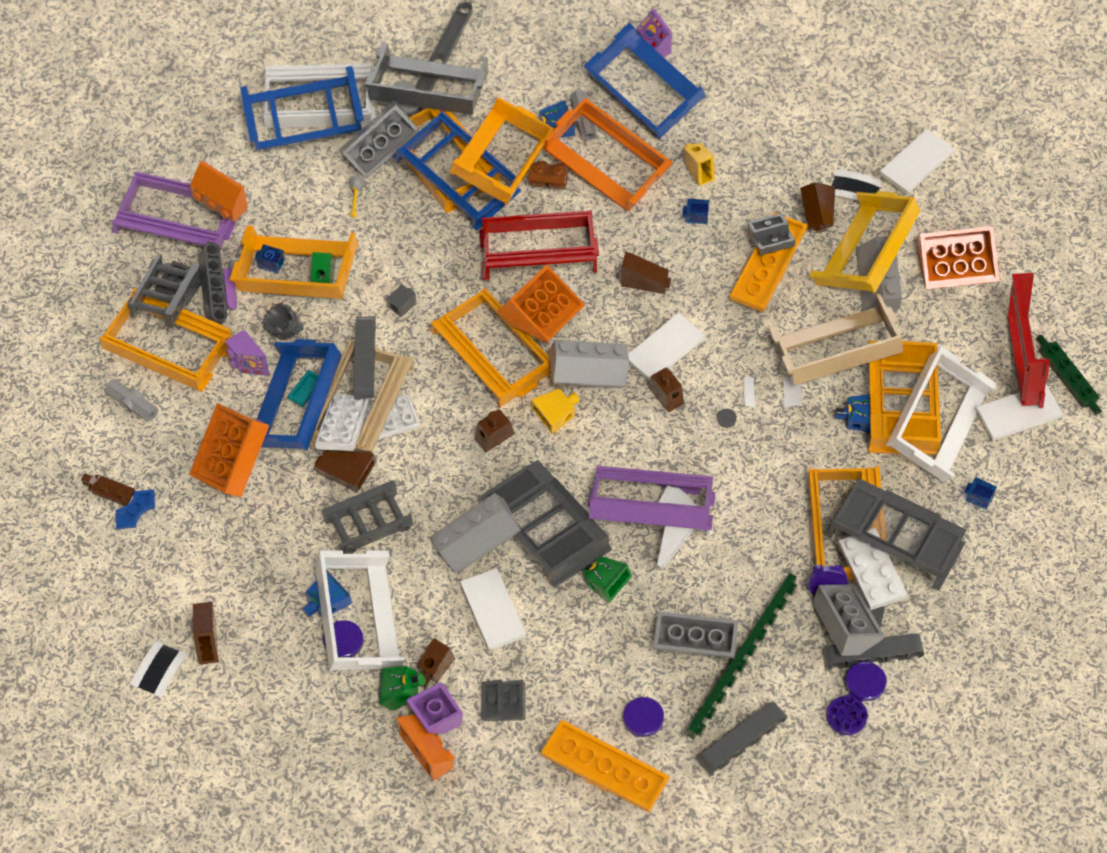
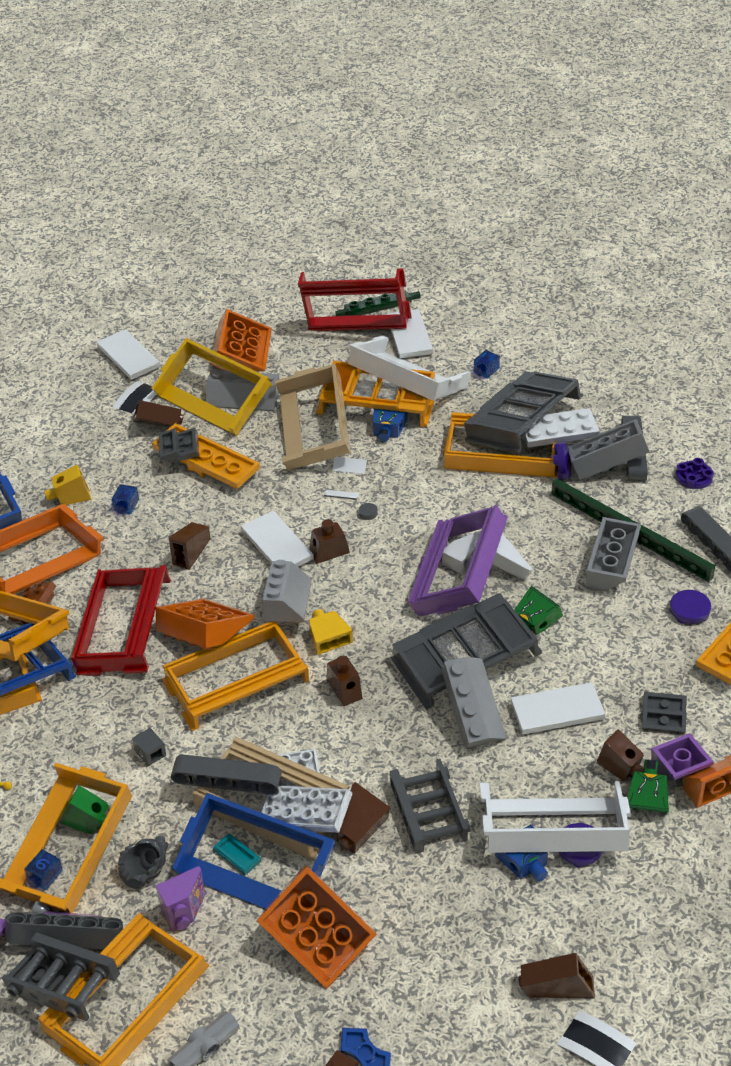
camera: 80 degrees left, 15 degrees down
dark purple tile [845,662,887,702] -> none

